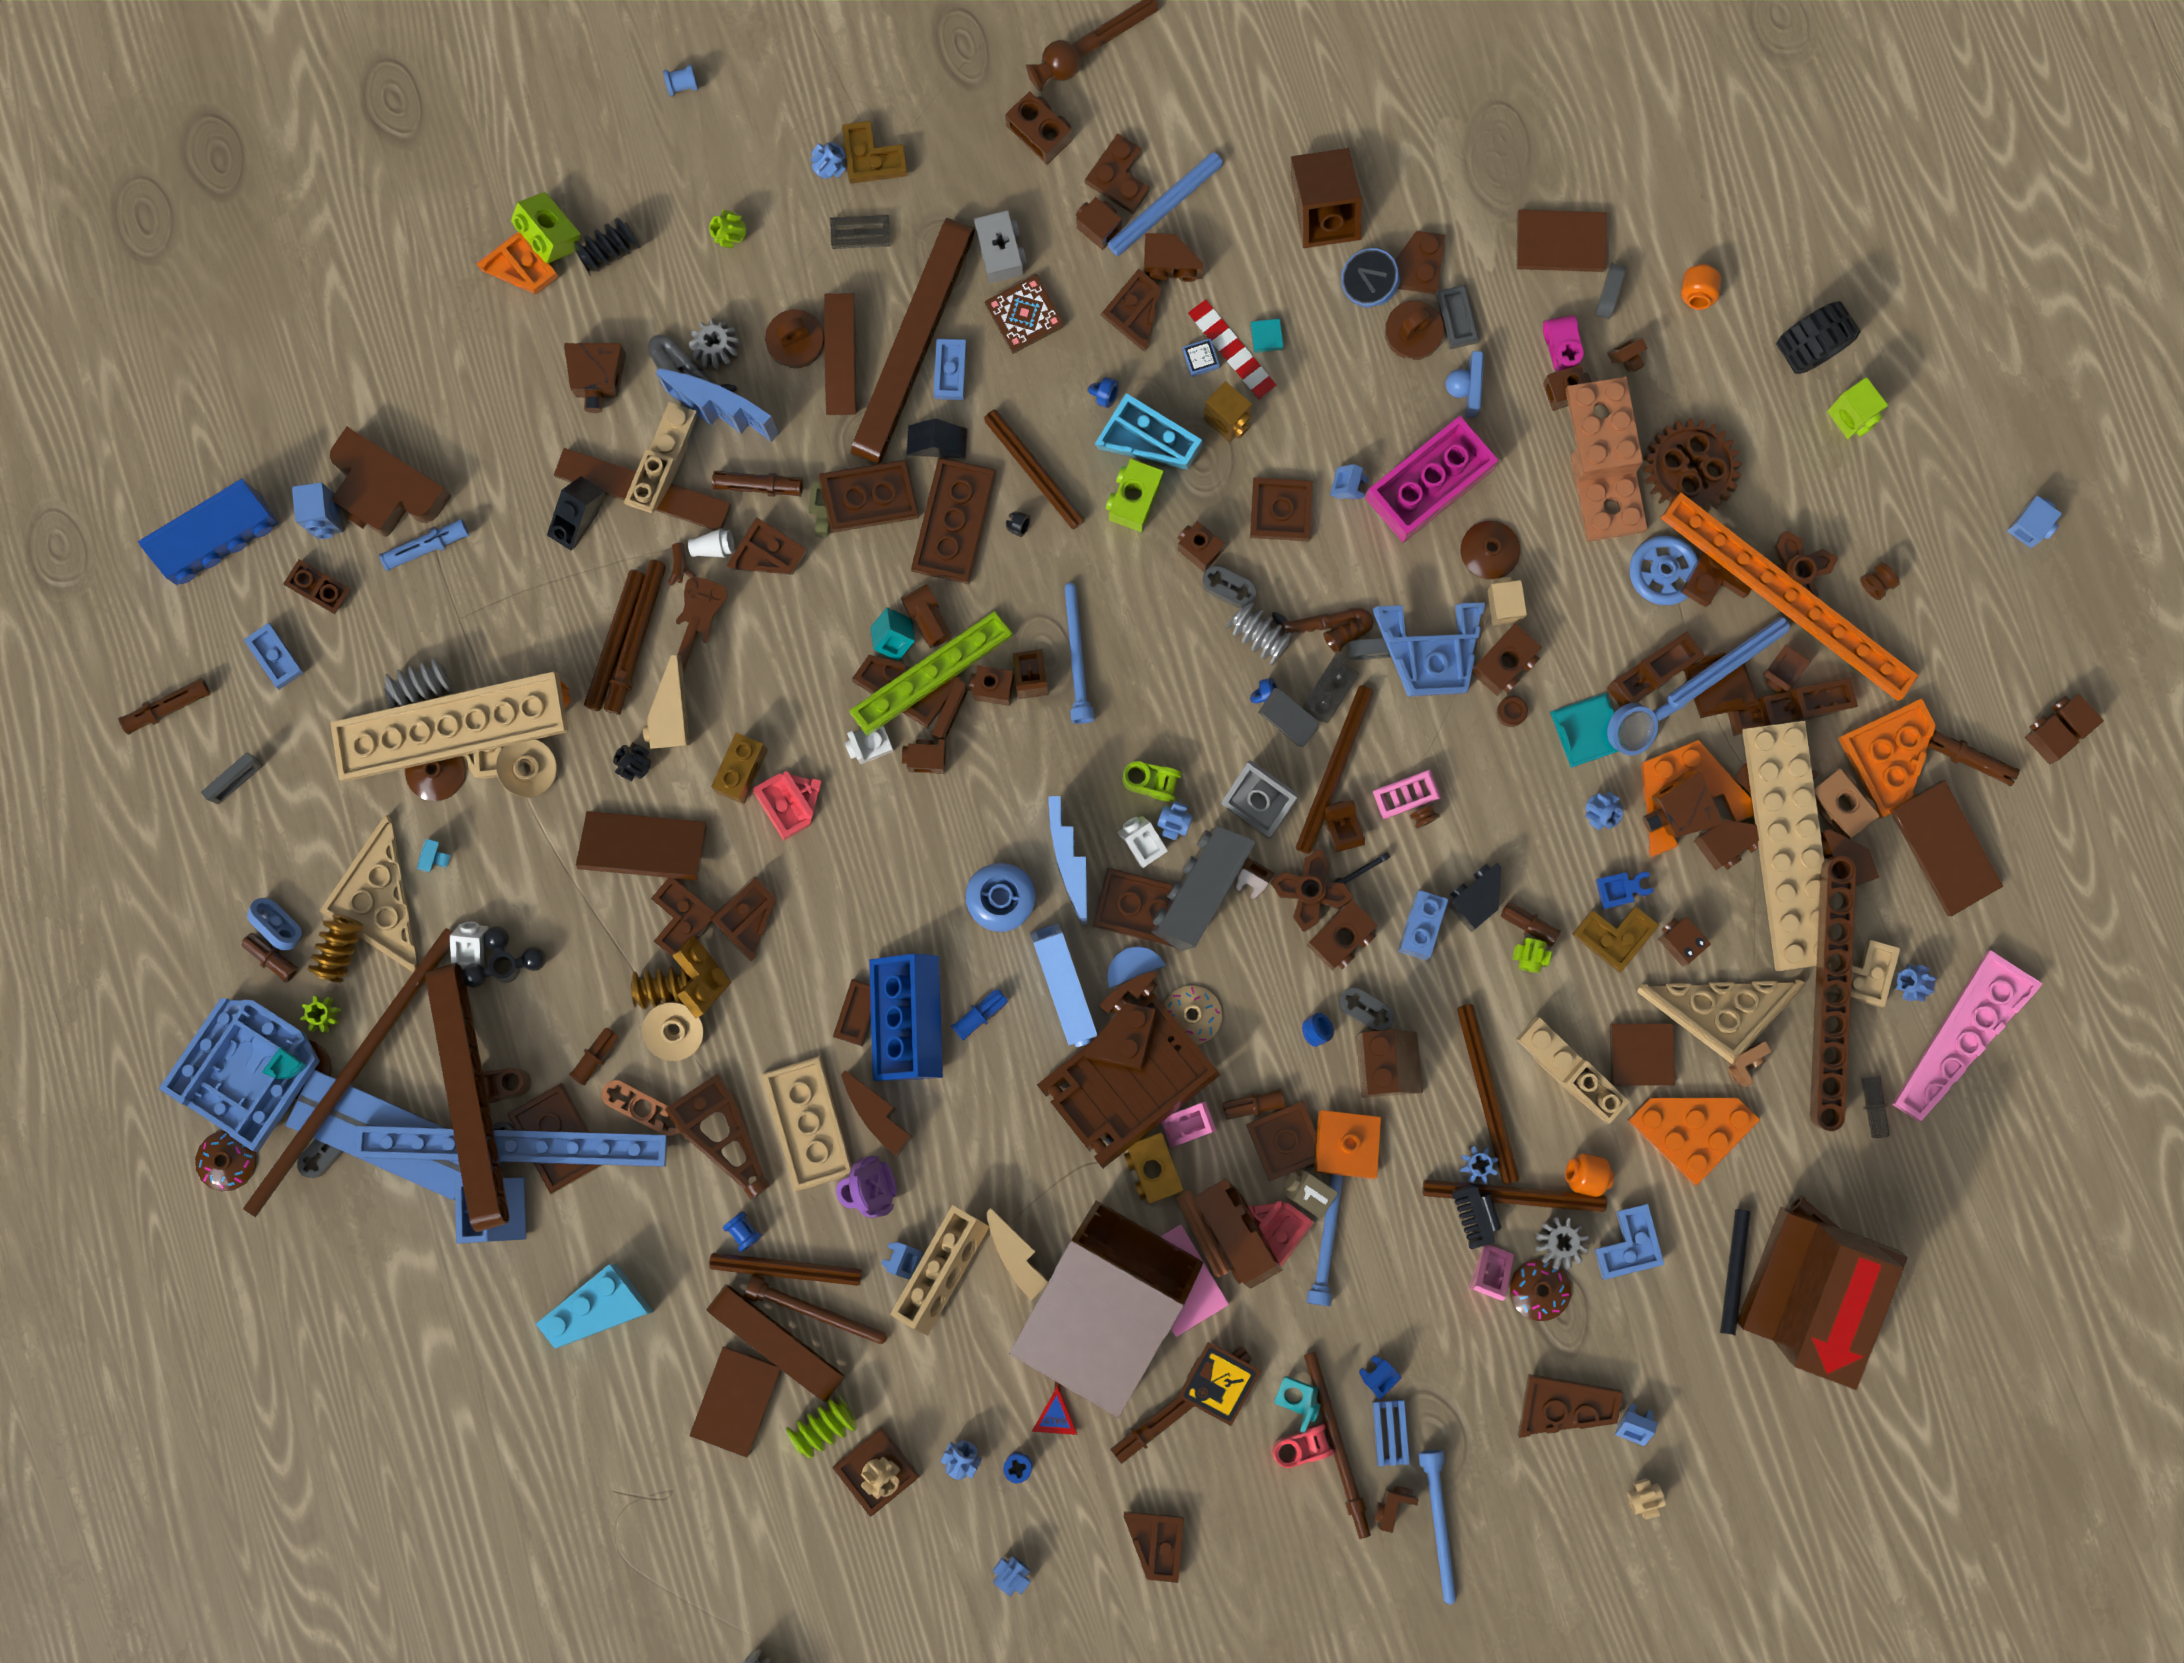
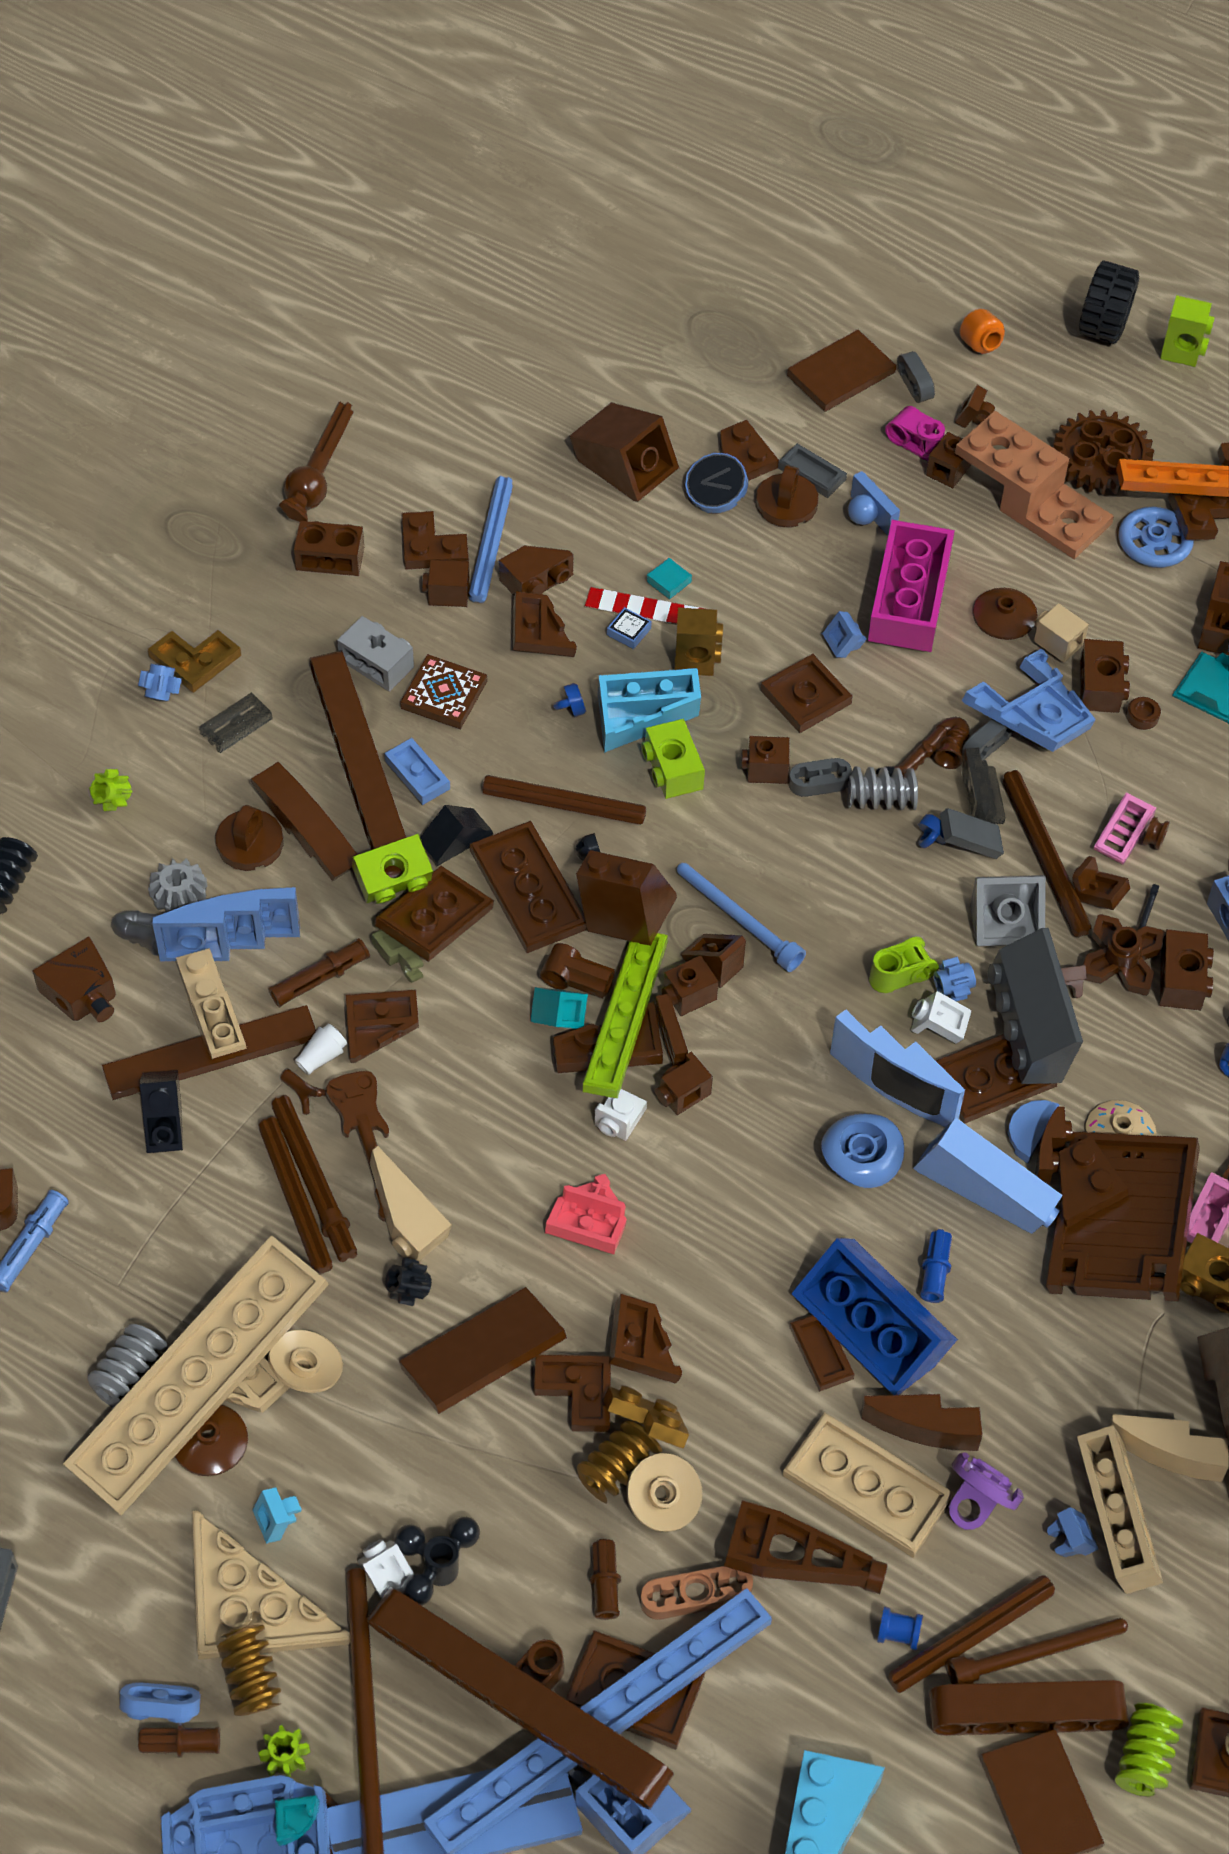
camera: 45 degrees left, 25 degrees down
pearl gold brick [711,732,768,804] -> none
none -> lime brick [352,834,433,904]
none -> reddish brown slope [576,850,677,946]

